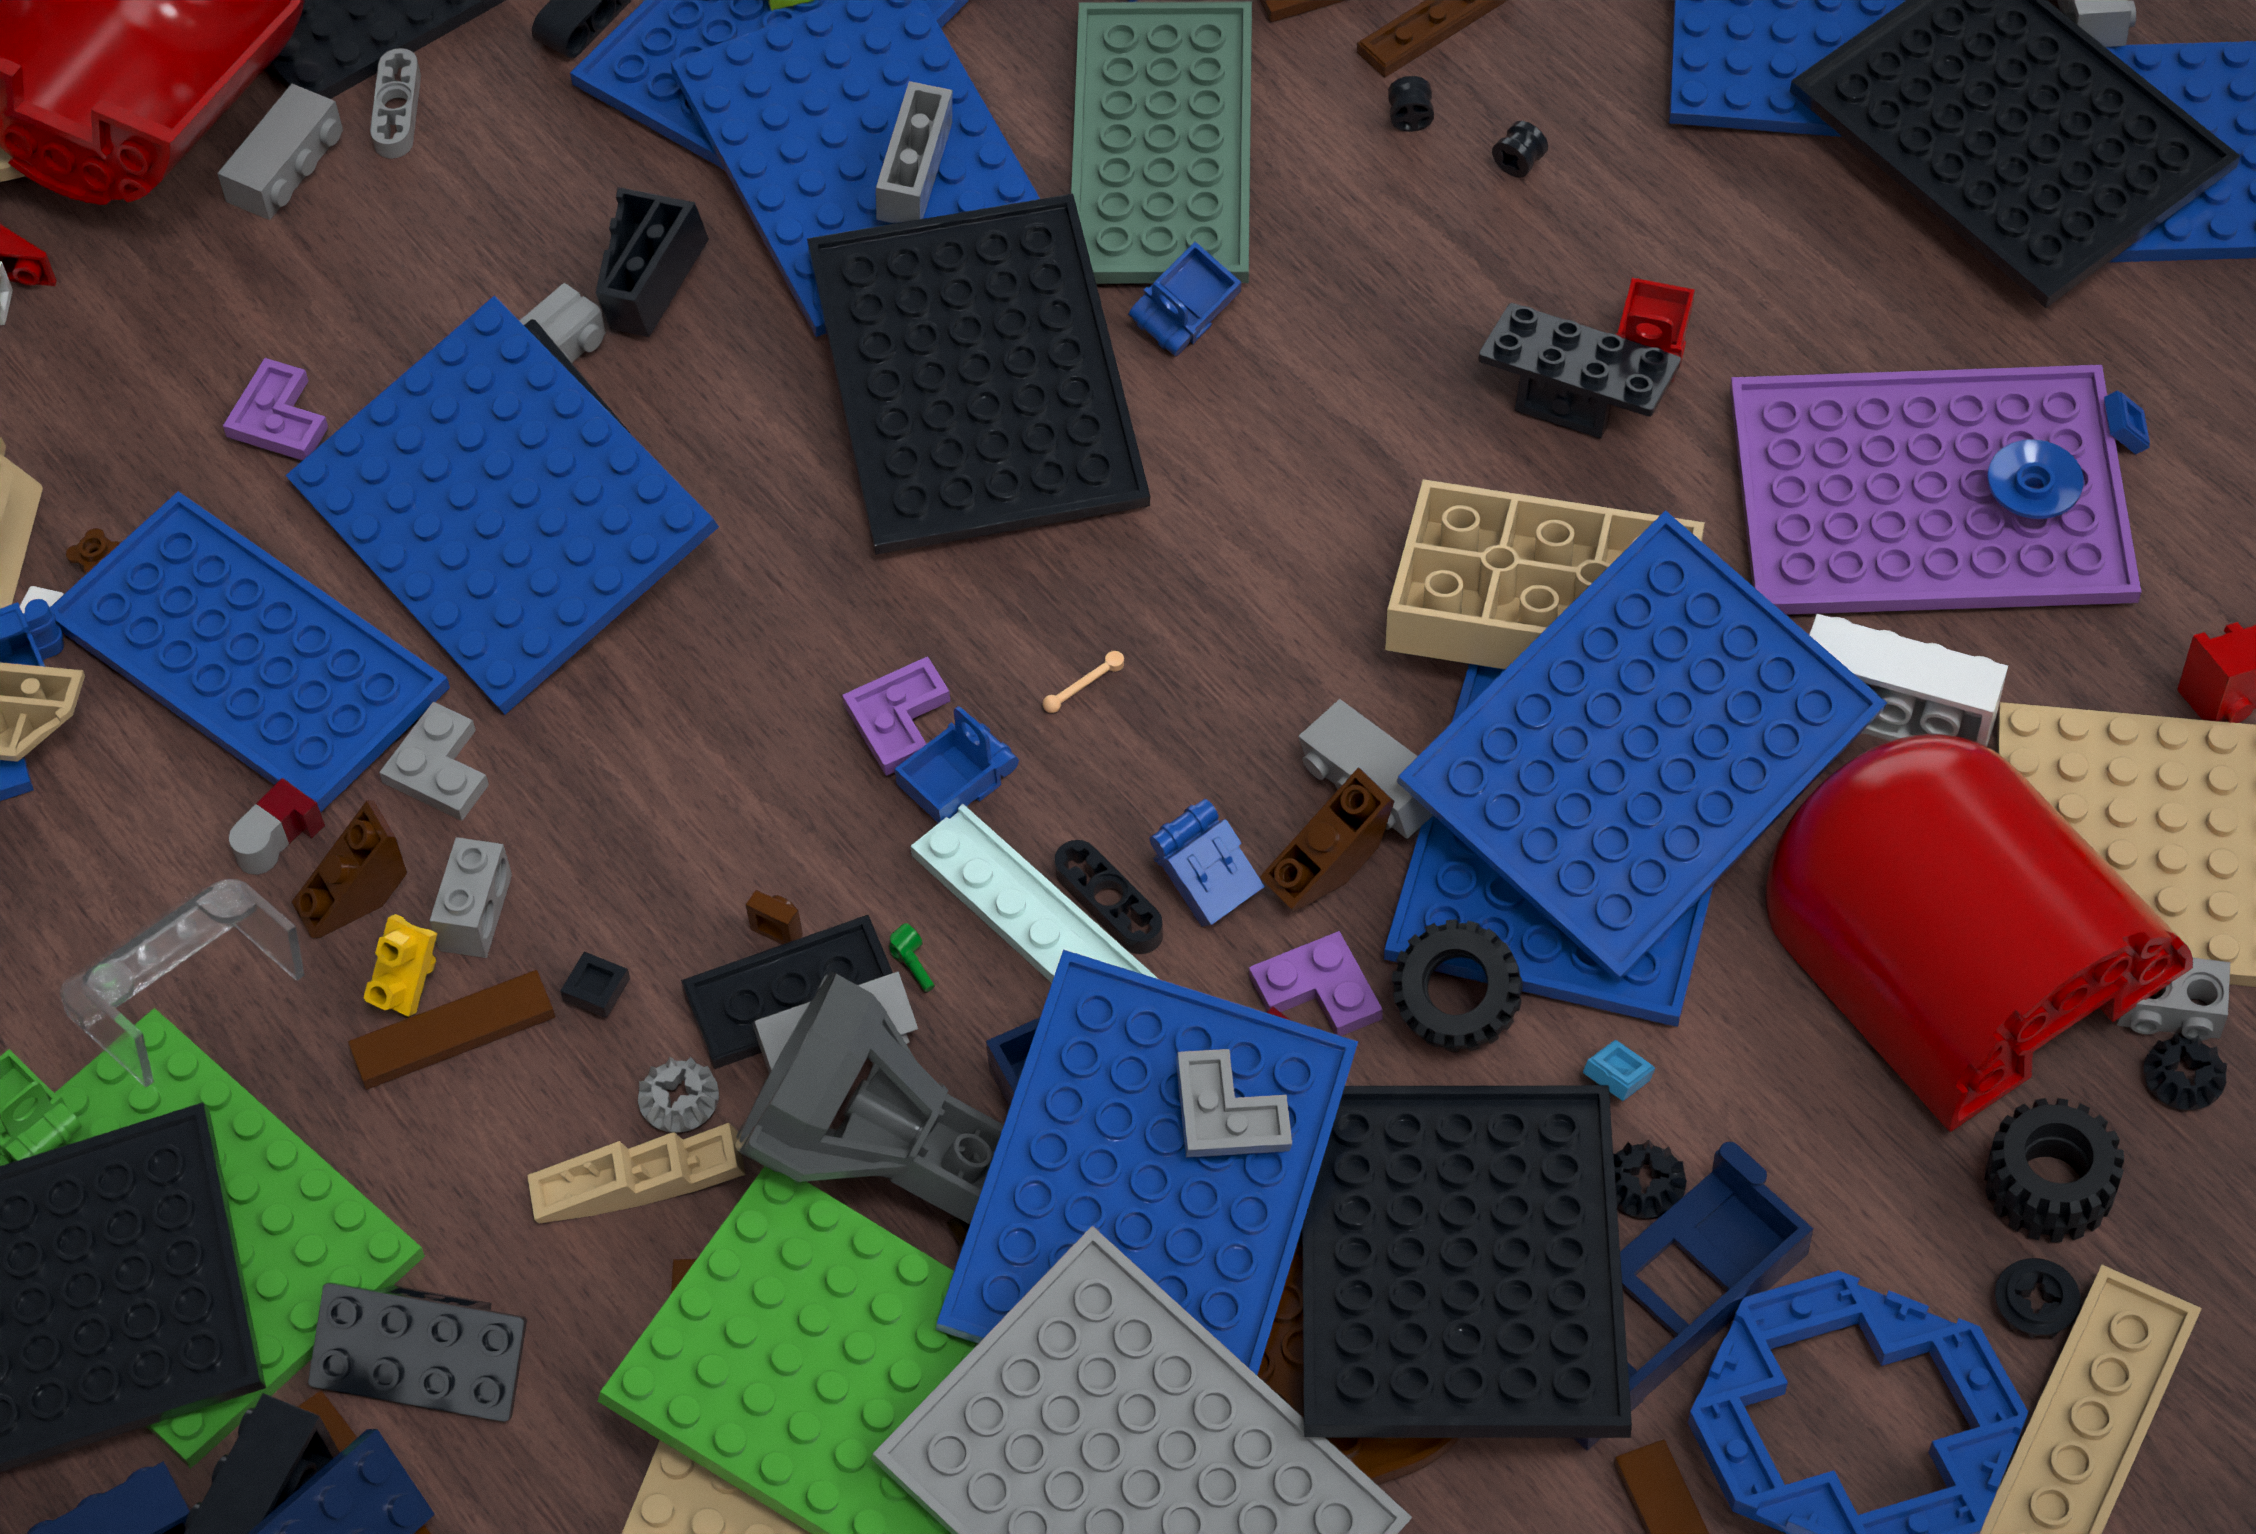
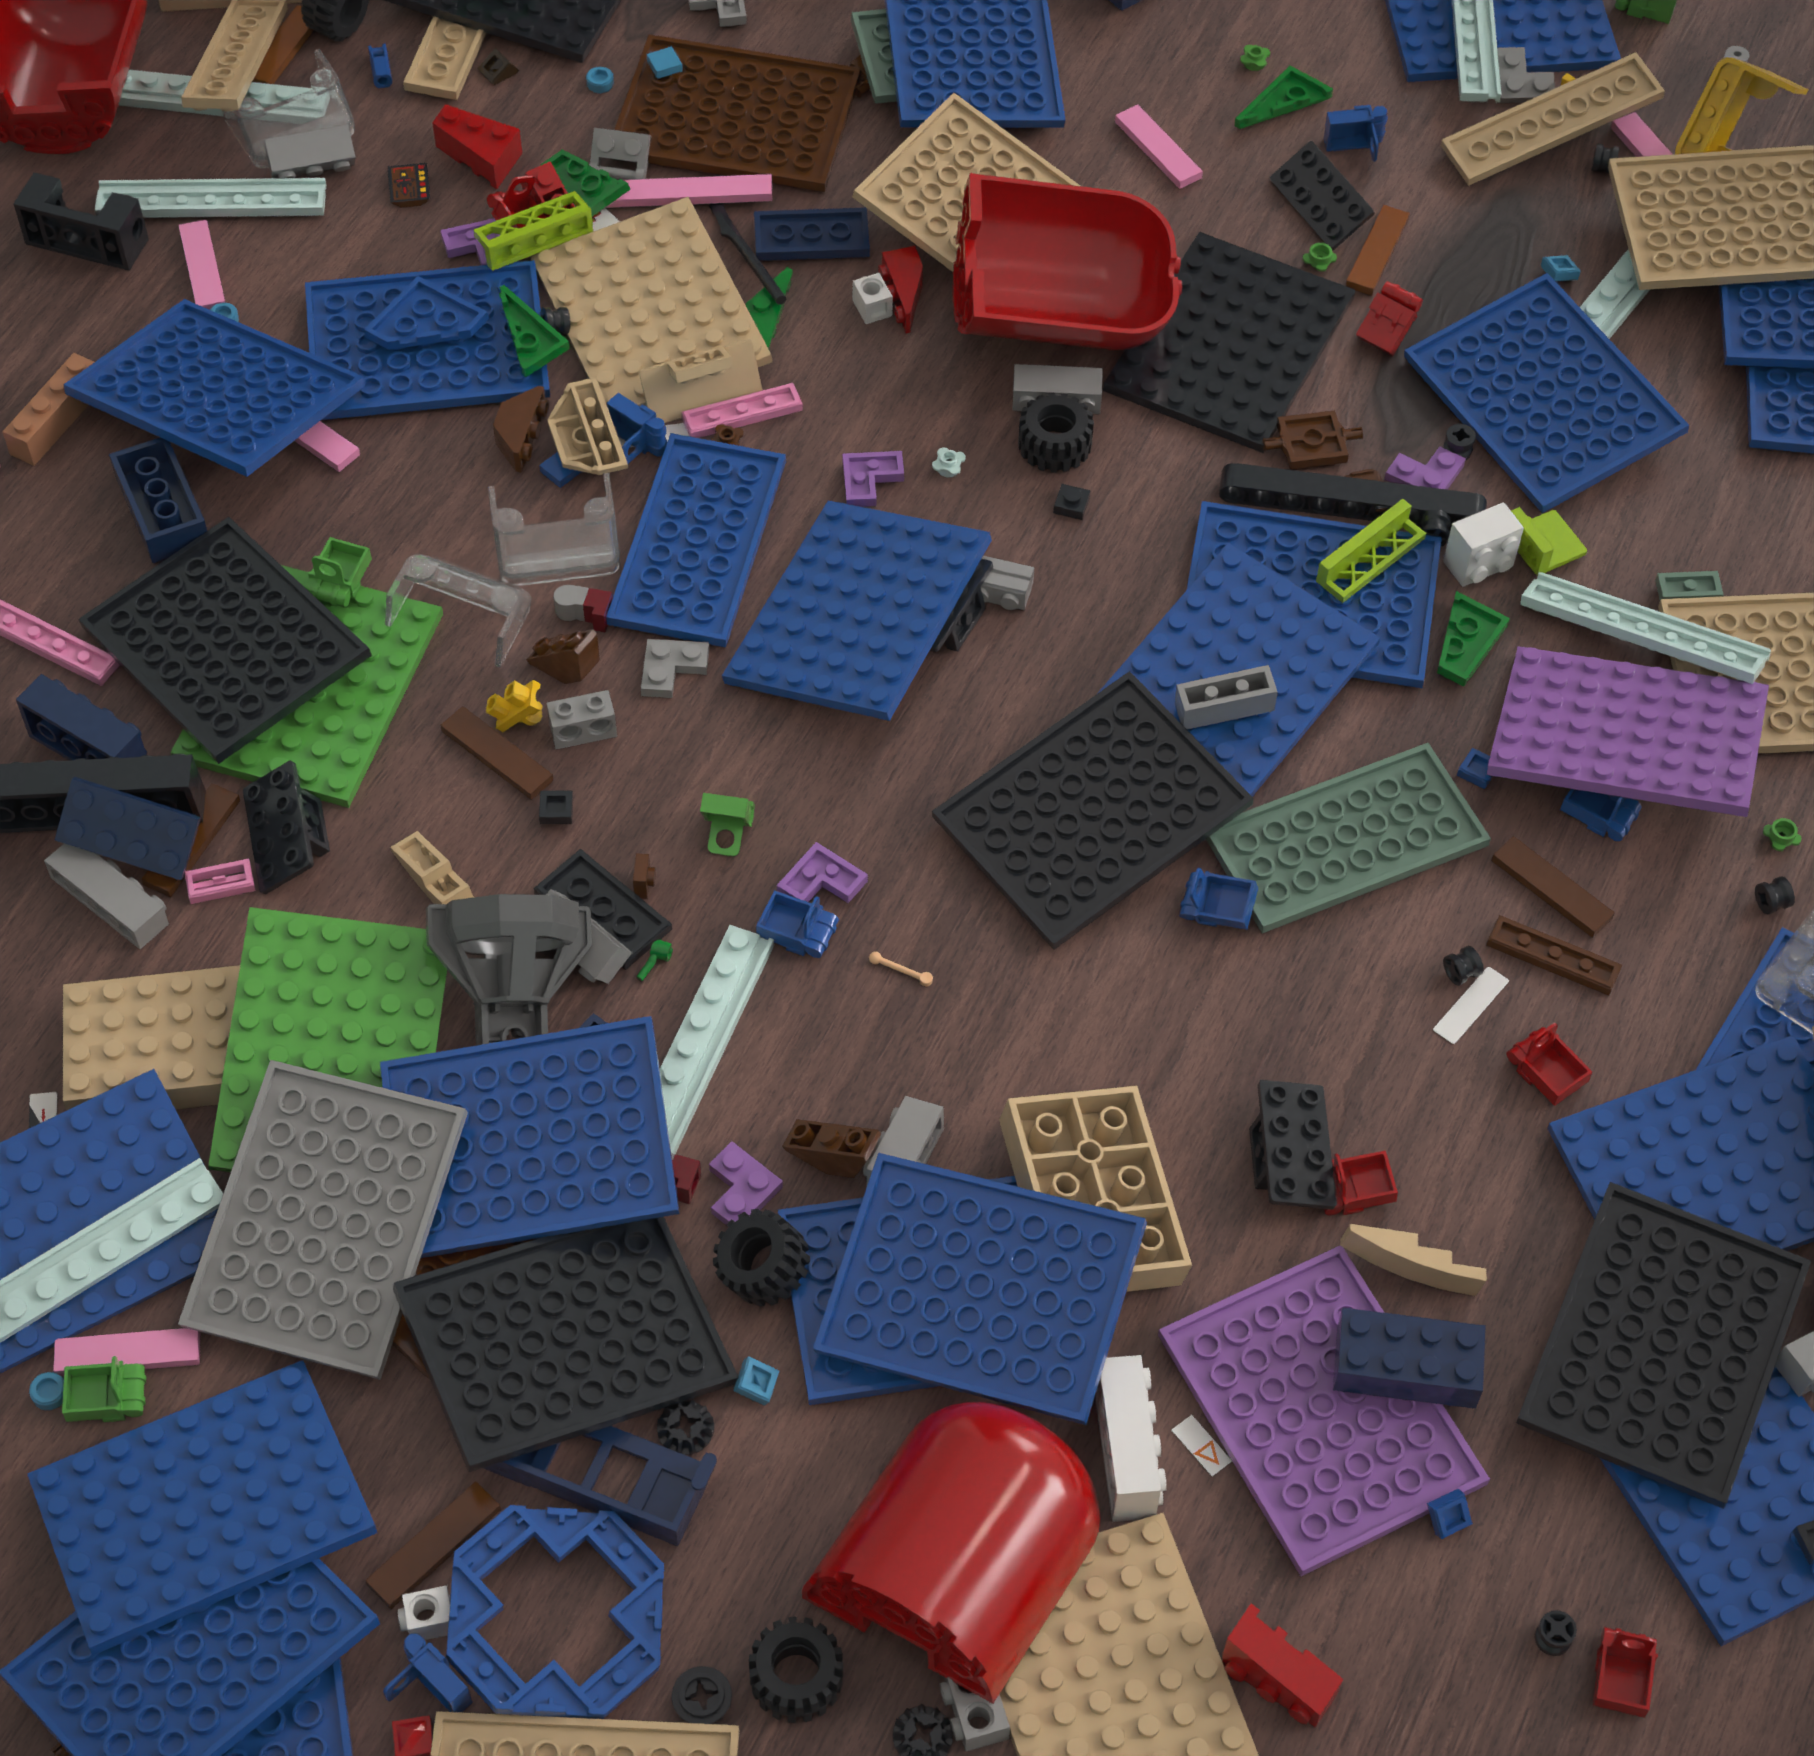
camera: 60 degrees right, 0 degrees up
light grey beam [370,48,421,158] -> none
black wedge [595,187,709,337] -> none
light grey gear [638,1056,719,1133] -> none
black beam [1055,840,1163,954] -> none
piece [1149,799,1265,927] -> none
light grey plate [1176,1049,1292,1157] -> none
black wheel [1492,120,1548,178] -> none
blue dish [1987,439,2084,519] -> none
none -> bright pink tile [185,859,256,904]
none -> clear windscreen [488,473,621,586]
none -> bright pink tile [681,383,803,438]
none -> bright green piece [700,793,755,856]
none -> light aqua plate [932,448,966,477]
none -> black tyre [1018,393,1094,473]
none -> black plate [1053,484,1091,520]
none -> white sticker [1172,1415,1232,1476]
none -> dark blue brick [1333,1308,1486,1409]
none -> tan slope [1340,1224,1487,1296]
none -> white sticker [1433,967,1509,1044]
none -> red piece [1506,1023,1592,1106]

